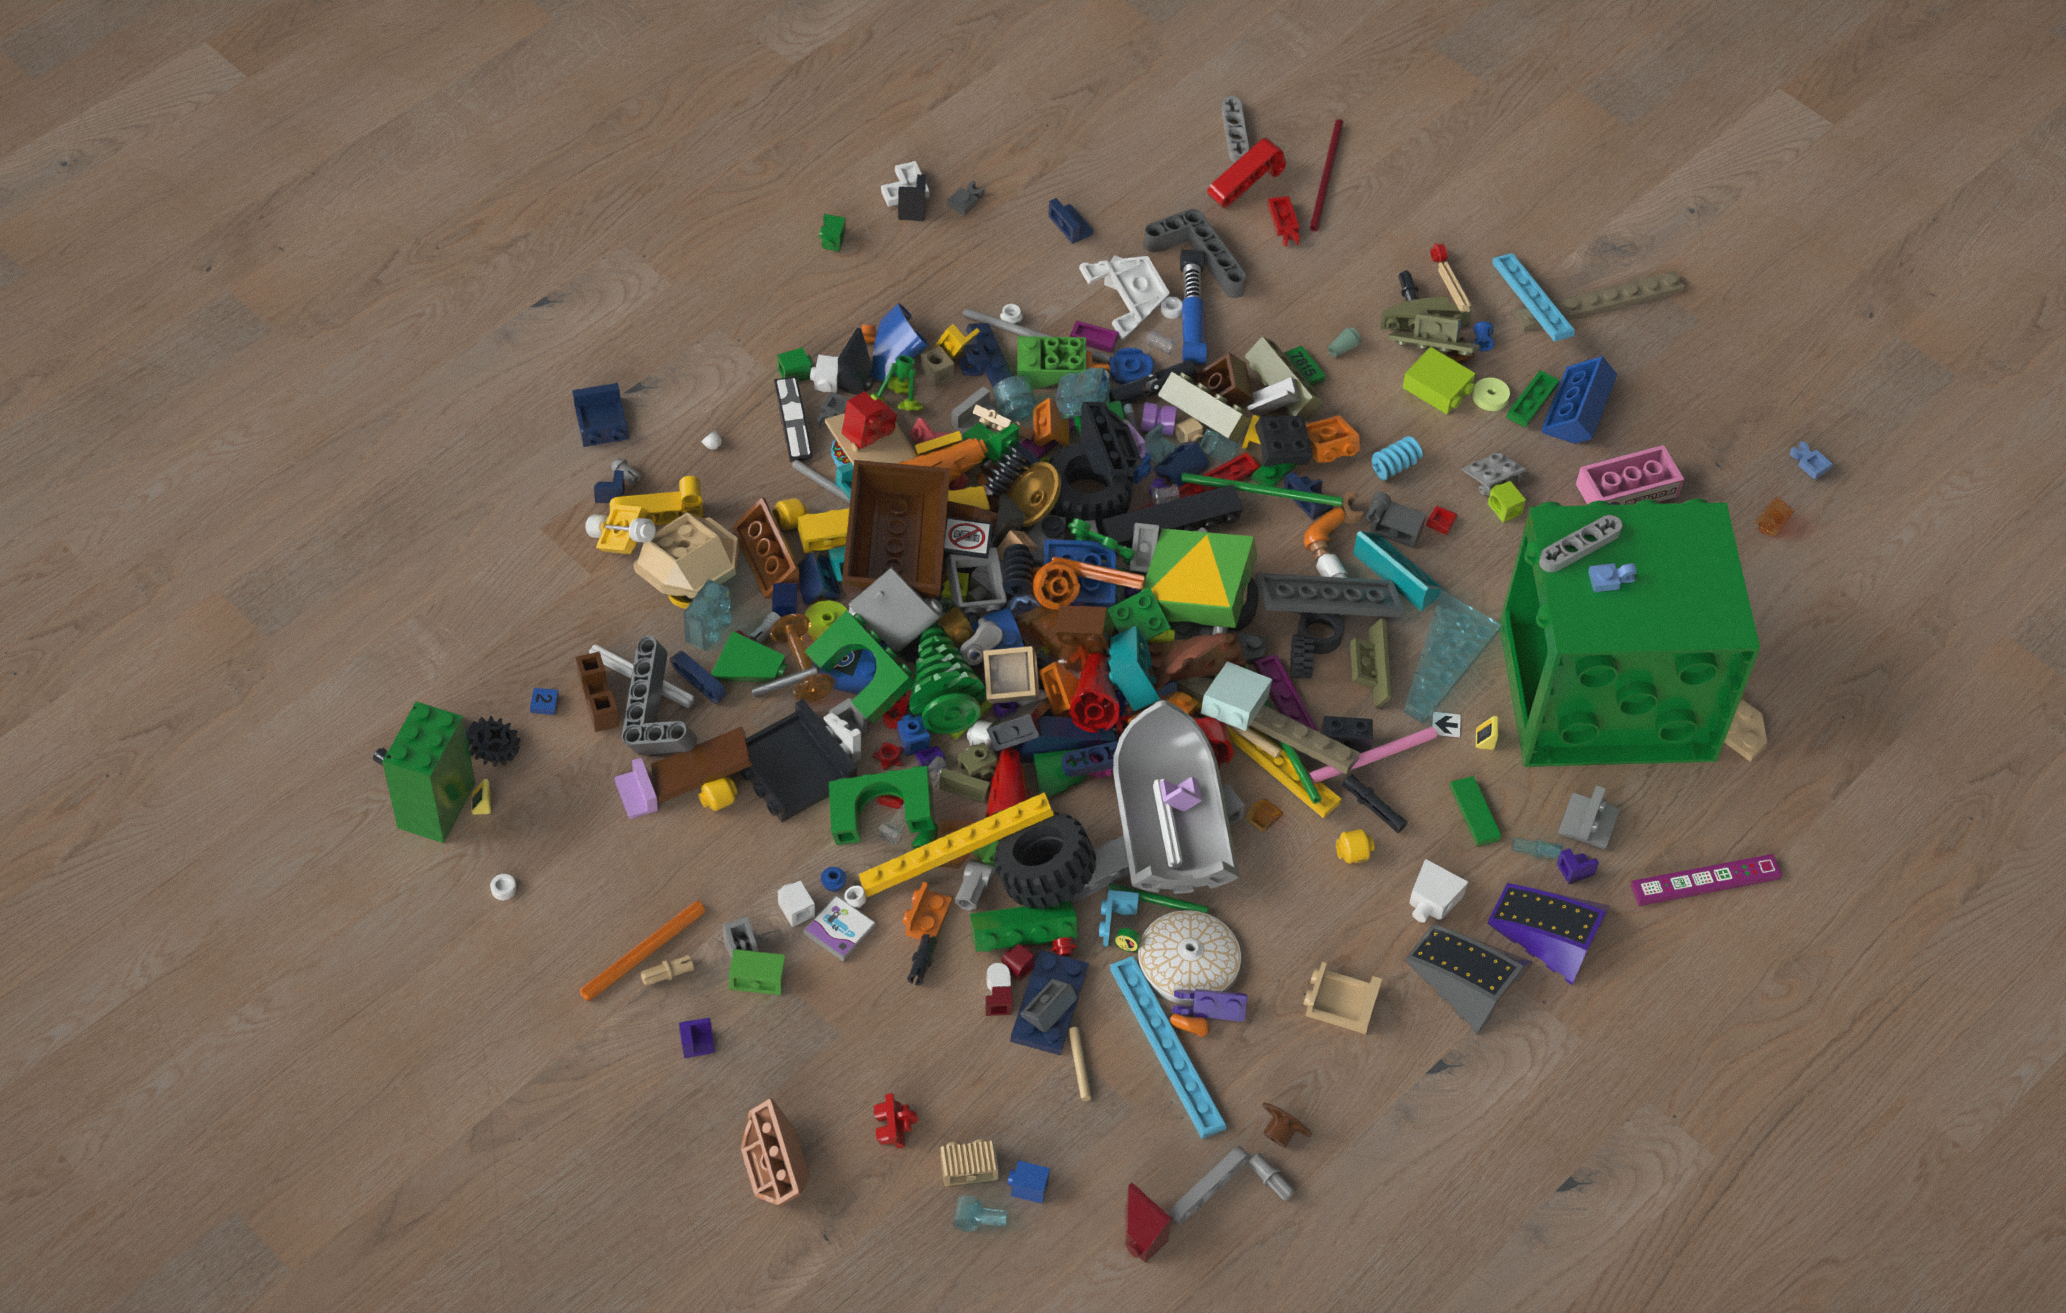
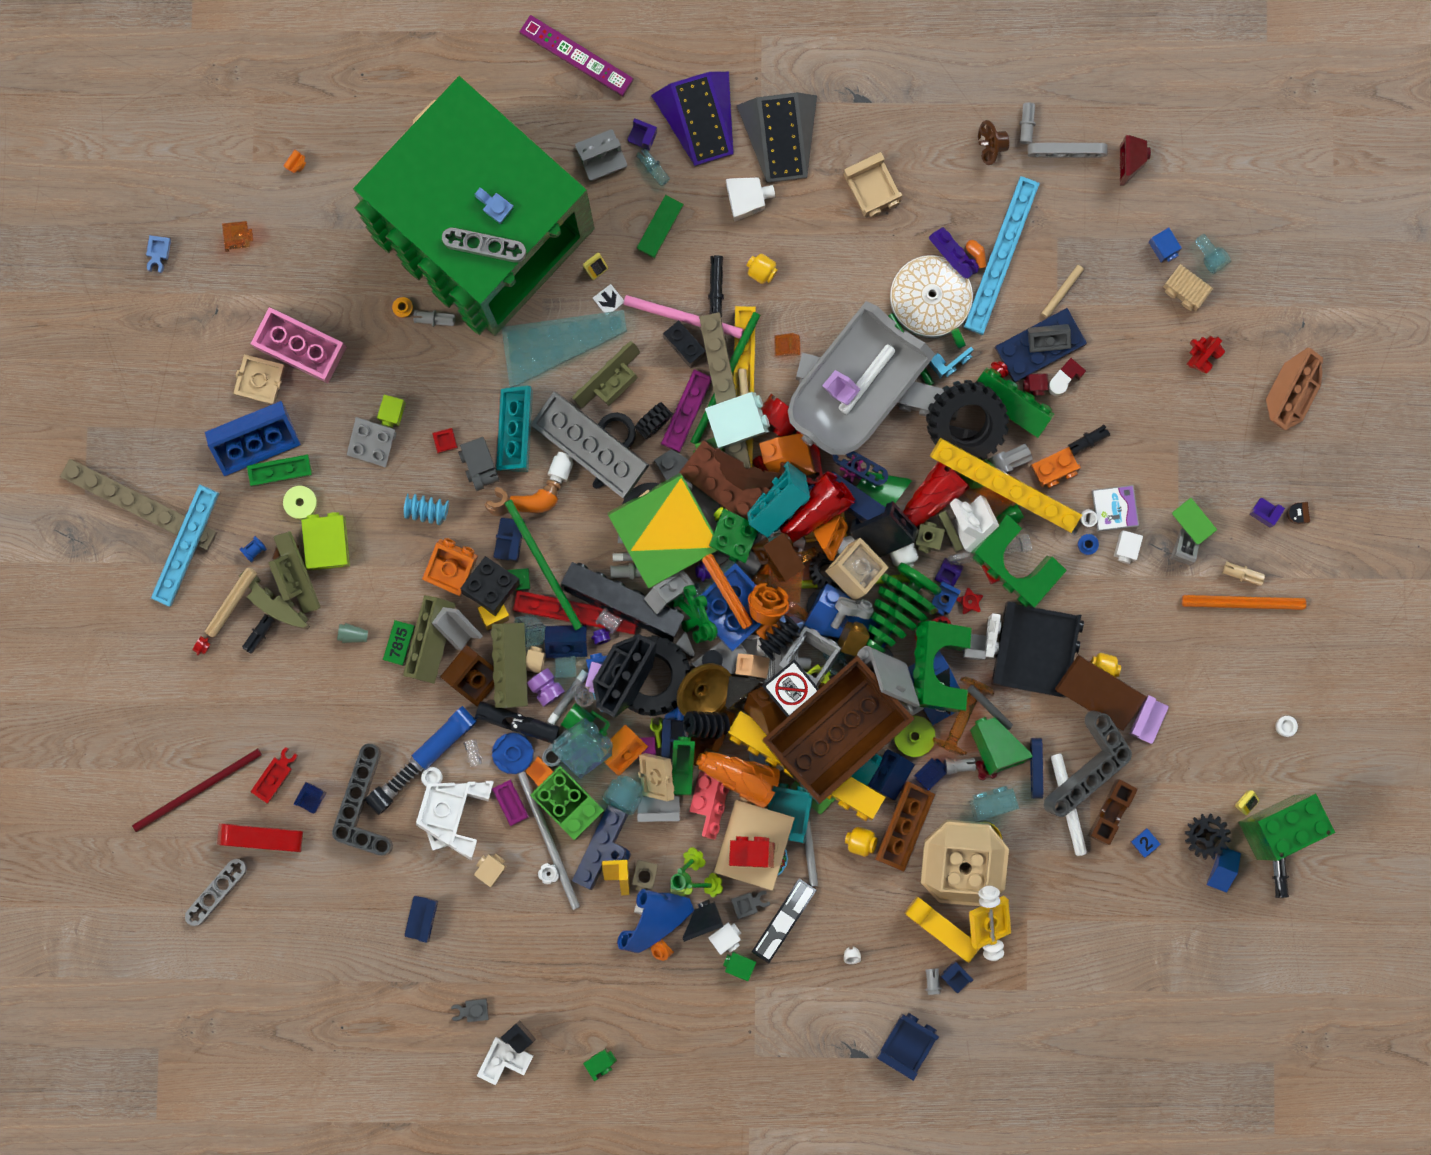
camera: 130 degrees left, 30 degrees up
yellow plate [915,431,963,456] -> none
none -> tan plate [233,354,285,405]
none -> orange plate [283,150,306,173]
none -> clear blue panel [294,782,327,814]
none -> tan brick [474,853,507,887]
none -> white bracket [950,495,999,552]
none -> tile [1287,502,1310,524]

